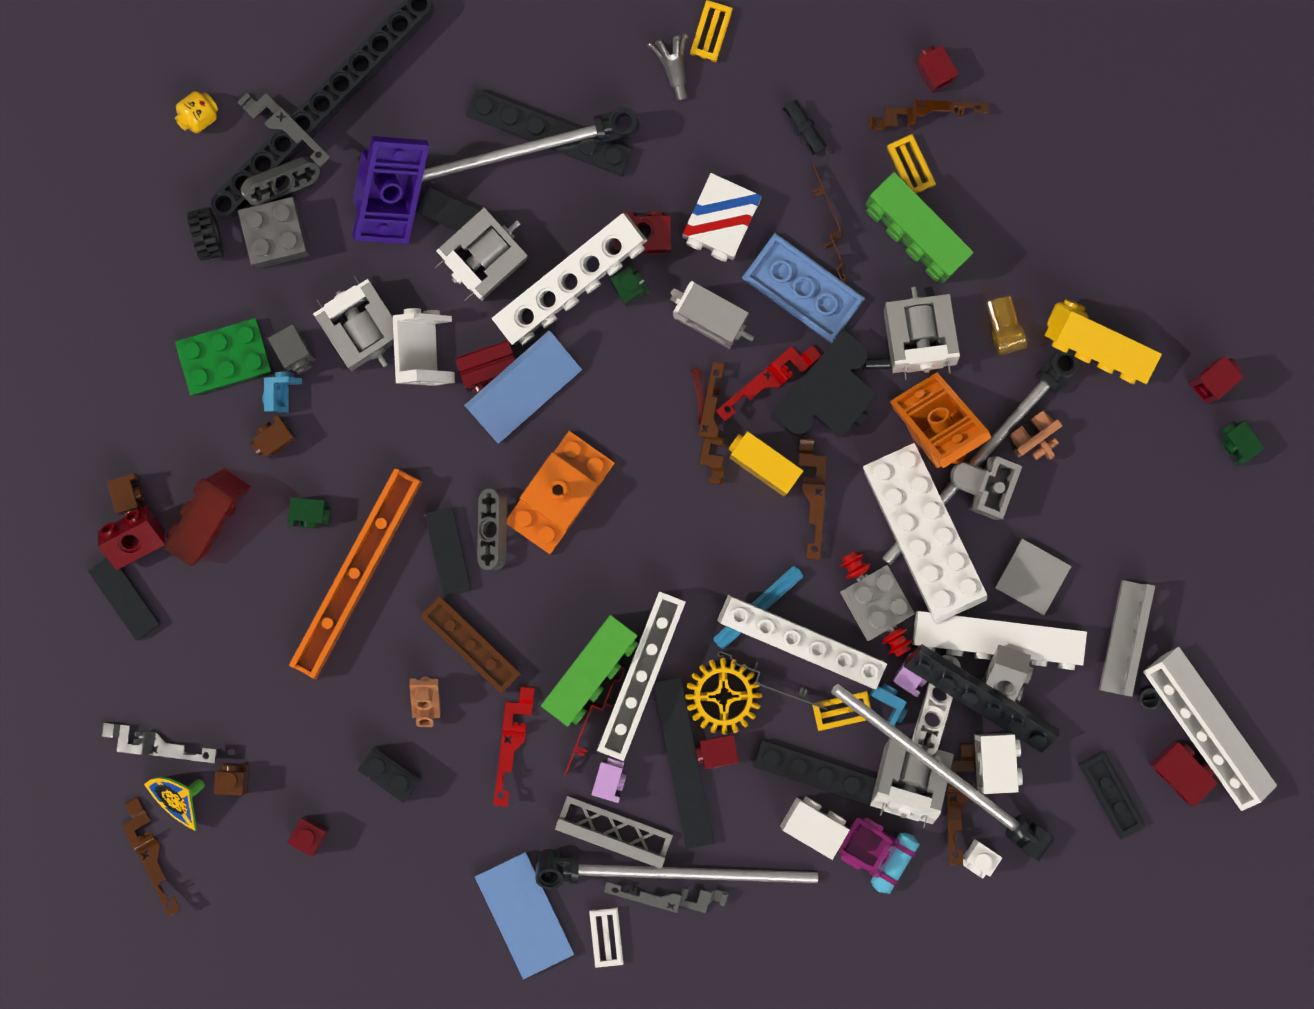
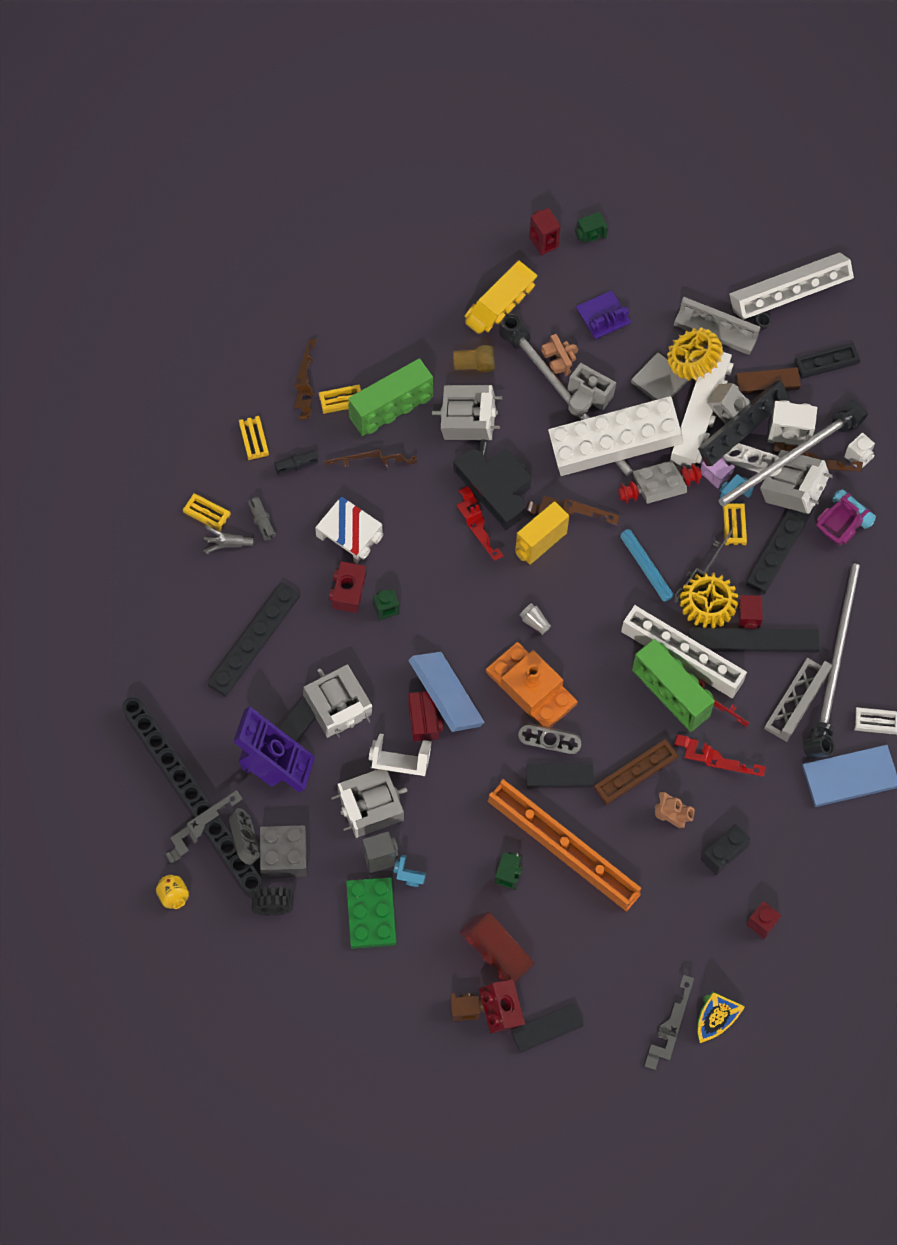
camera: 75 degrees left, 20 degrees down
reddish brown piece [122,797,181,917] -> none
reddish brown brick [214,764,249,796] -> none
reddish brown brick [250,415,297,459] -> none
flat silver piece [422,107,639,181] -> none
white brick [492,213,648,346] -> none
lavender brick [591,758,627,803] -> none
dark grey piece [604,881,729,913] -> none
light grey piece [670,281,754,349] -> none
clear red hinge [690,368,704,426] -> none
reddish brown piece [698,362,727,485] -> none
white brick [717,595,887,690] -> none
medium blue tile [742,233,865,344] -> none
white brick [780,796,850,860] -> none
orange brick [890,372,991,468] -> none
dark red brick [915,45,959,93] -> none
dark red brick [1149,741,1218,807] -> none
none -> yellow tile [239,416,269,460]
none -> dark grey pin [247,497,276,541]
none -> light grey cone [520,603,551,635]
none -> dark purple hinge [576,290,631,339]
none -> yellow gear [667,327,723,381]
none -> reddish brown tile [735,367,801,394]

